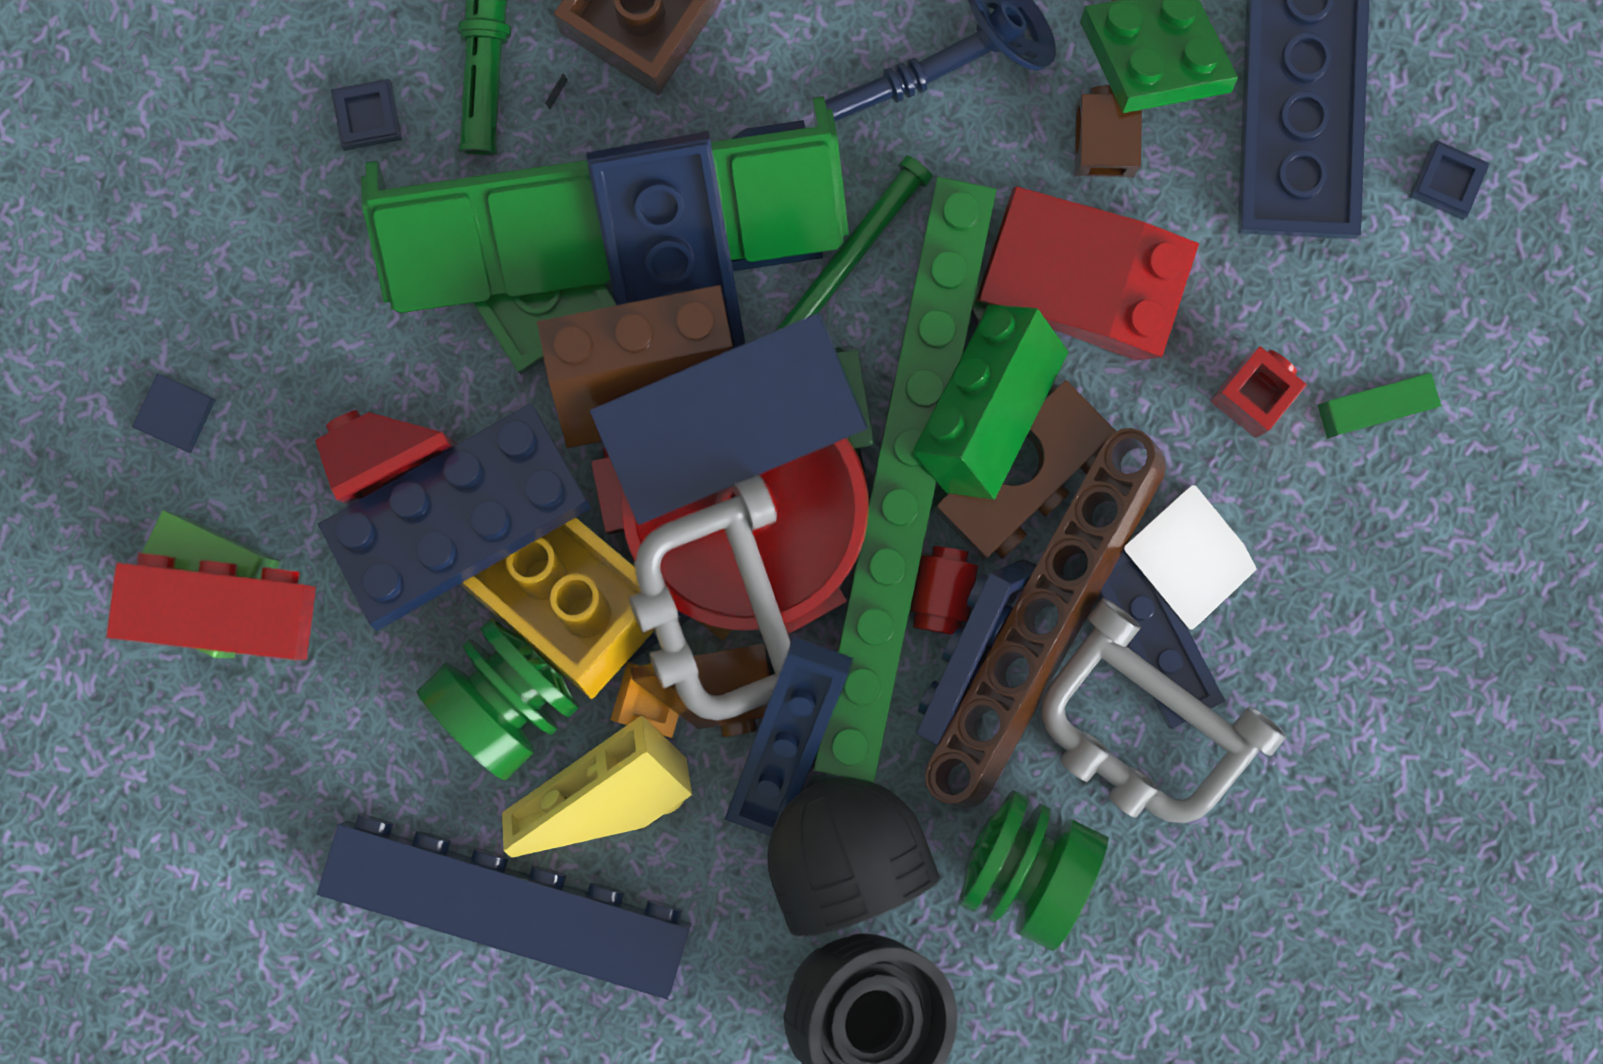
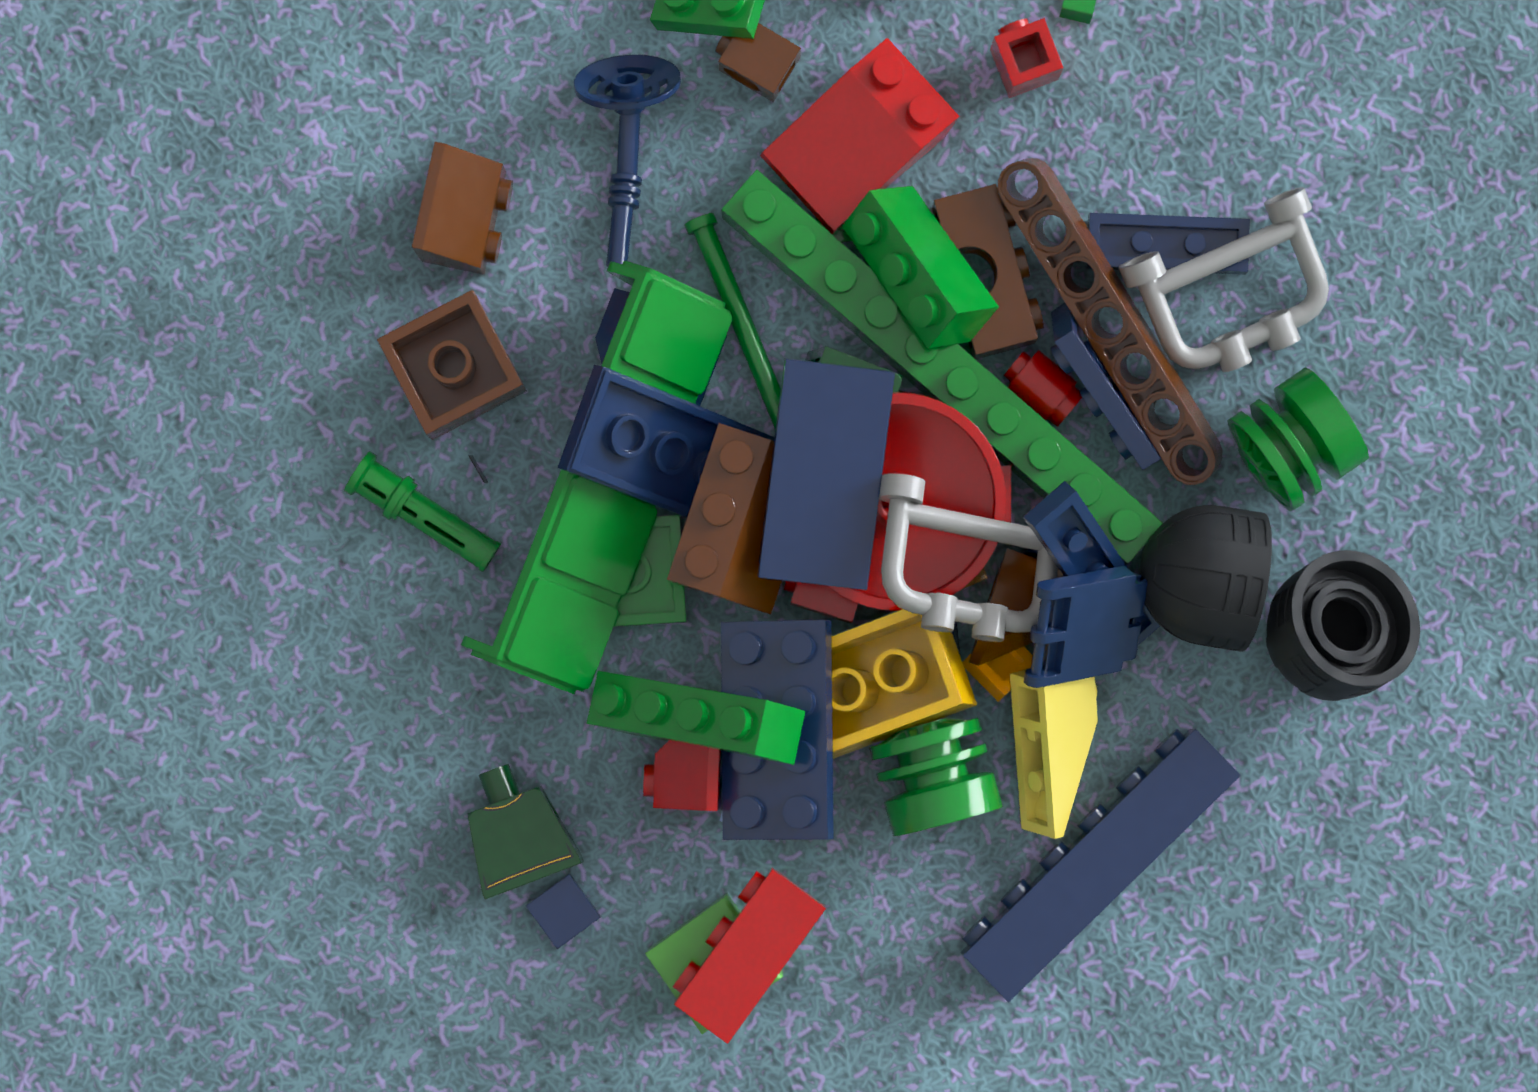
camera: 55 degrees left, 0 degrees up
dark blue tile [331,79,402,151] -> none
white sticker [1124,485,1257,630] -> none
none -> dark green torso [468,764,584,900]
none -> green arch [586,671,805,765]
none -> dark blue plate [1024,566,1148,688]

